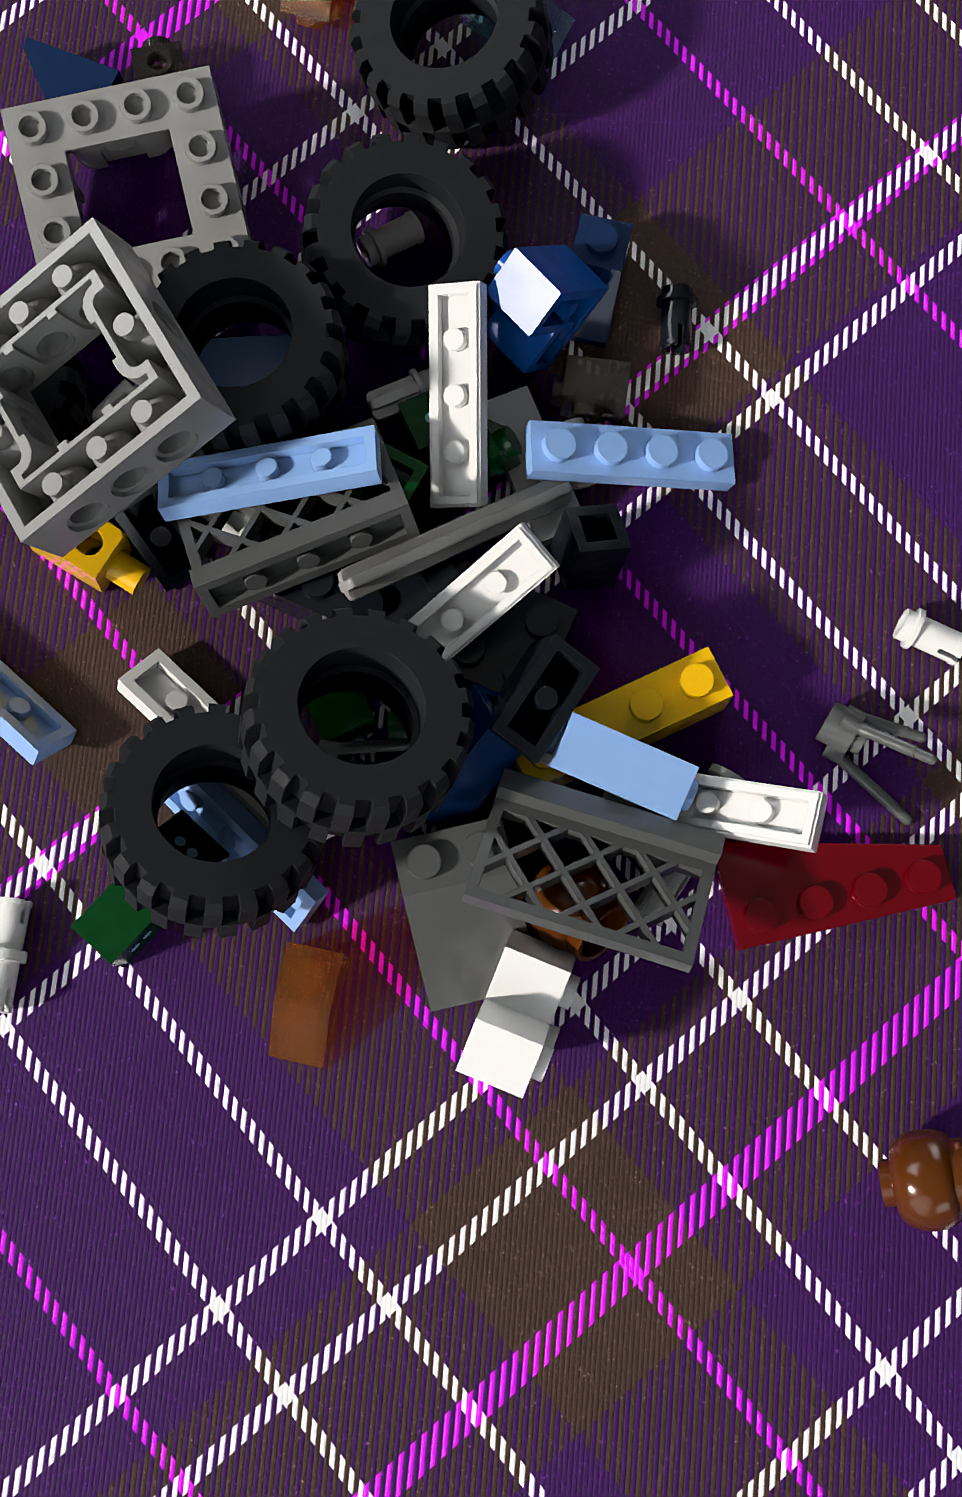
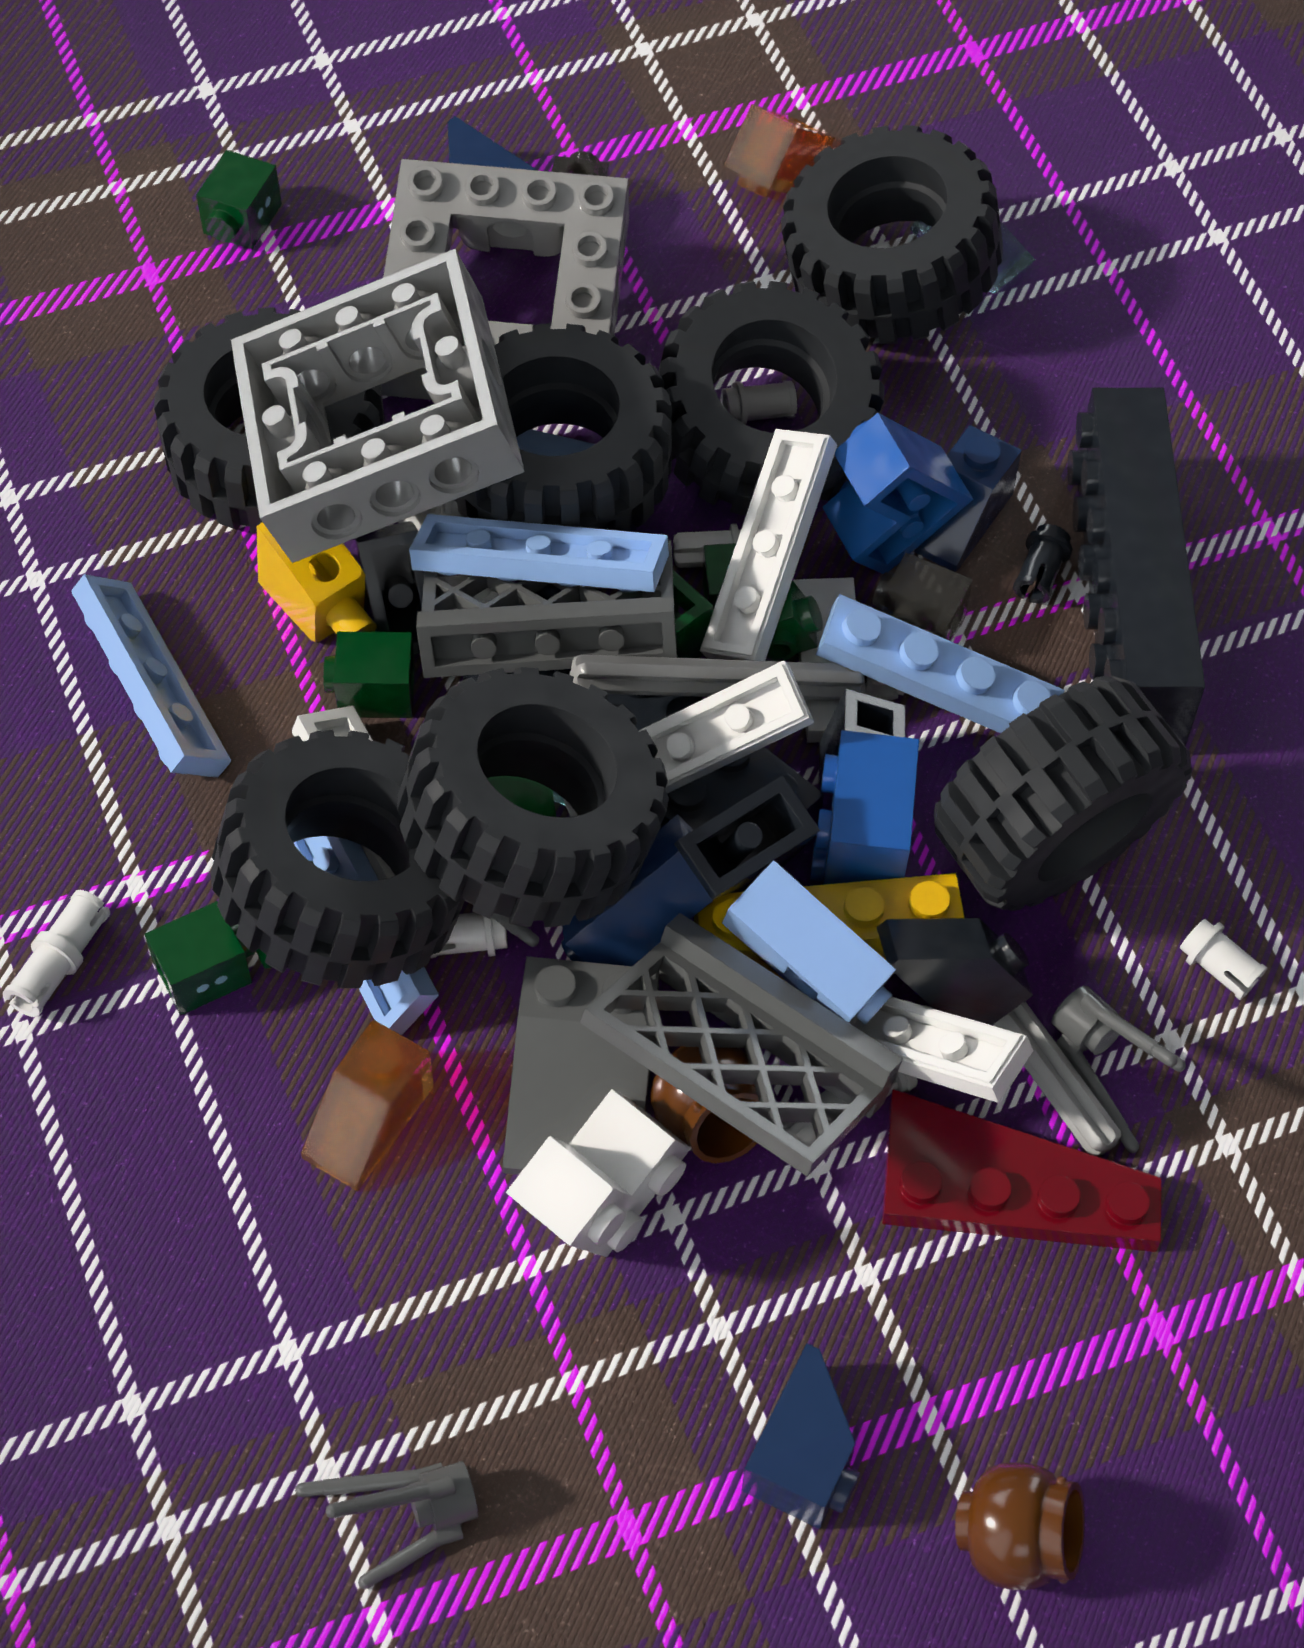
camera: 15 degrees right, 20 degrees down
none -> dark grey plant [295,1461,478,1589]
none -> dark green brick [323,631,416,718]
none -> dark blue slope [742,1343,860,1530]
none -> blue brick [810,730,919,885]
none -> black slope [876,918,1033,1025]
none -> black tyre [934,676,1192,911]
none -> light grey axle [994,1001,1121,1157]
none -> black brick [1067,388,1205,747]

